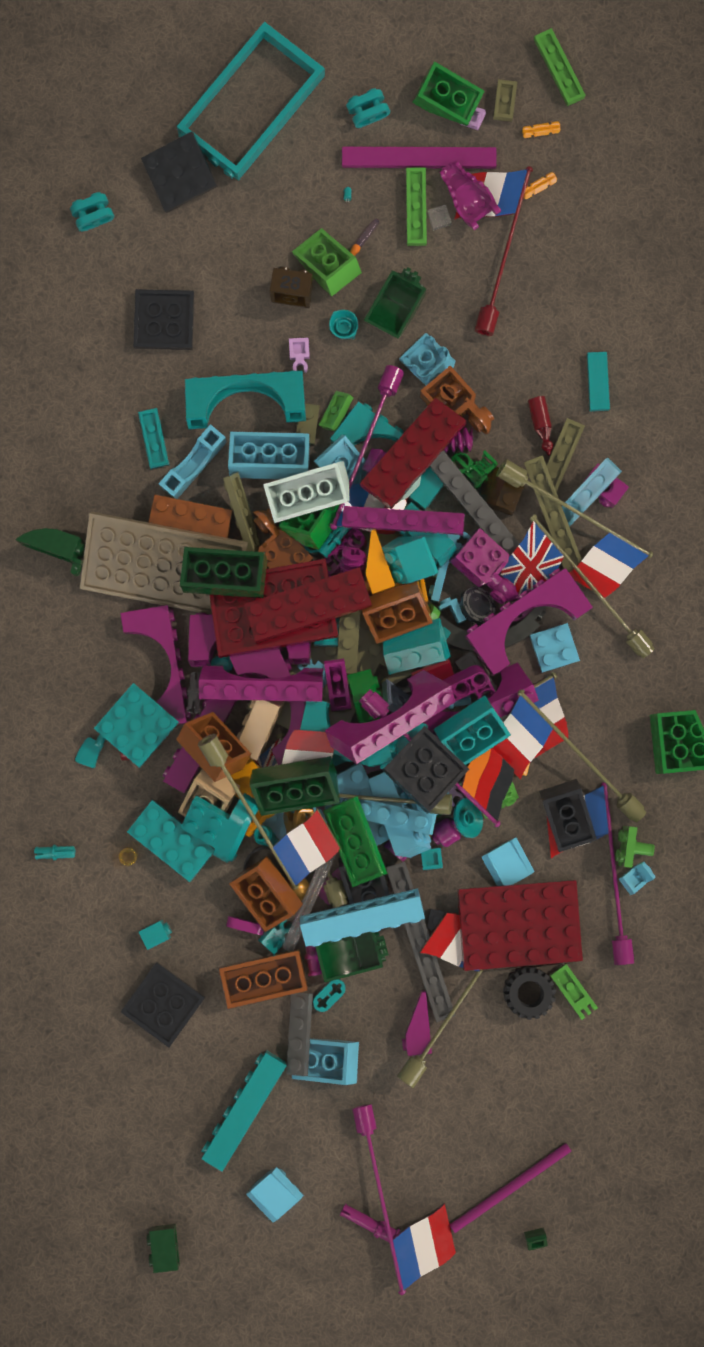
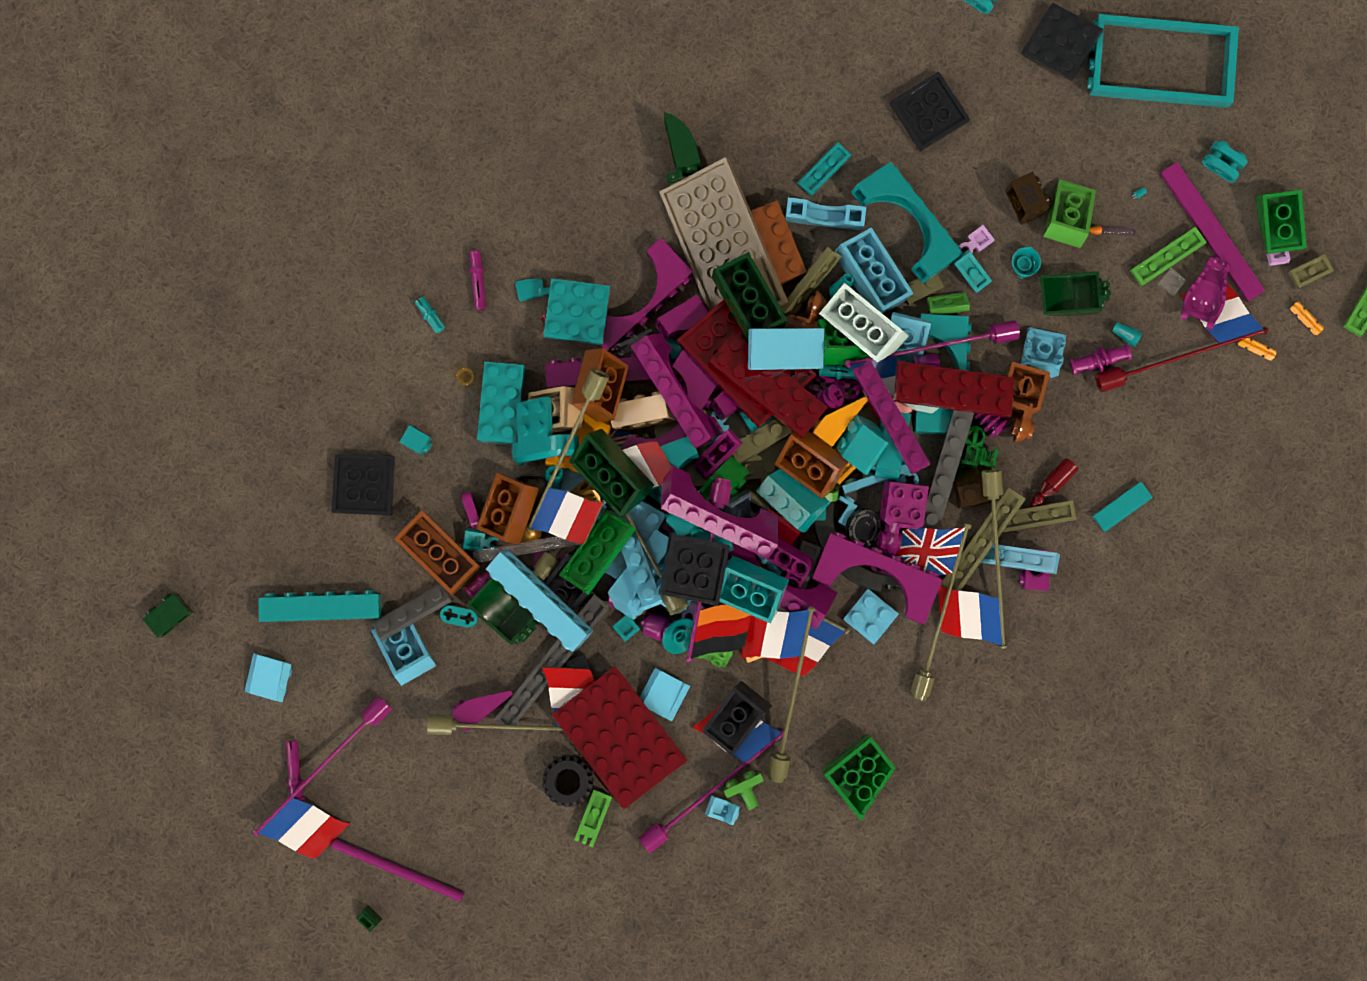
camera: 60 degrees right, 0 degrees up
none -> magenta pin [469,250,486,311]
none -> medium azure tile [748,328,824,370]
none -> teal cone [829,274,854,298]
none -> teal plate [953,250,992,293]
none -> magenta piece [1069,343,1132,376]
none -> teal cone [1112,322,1143,347]

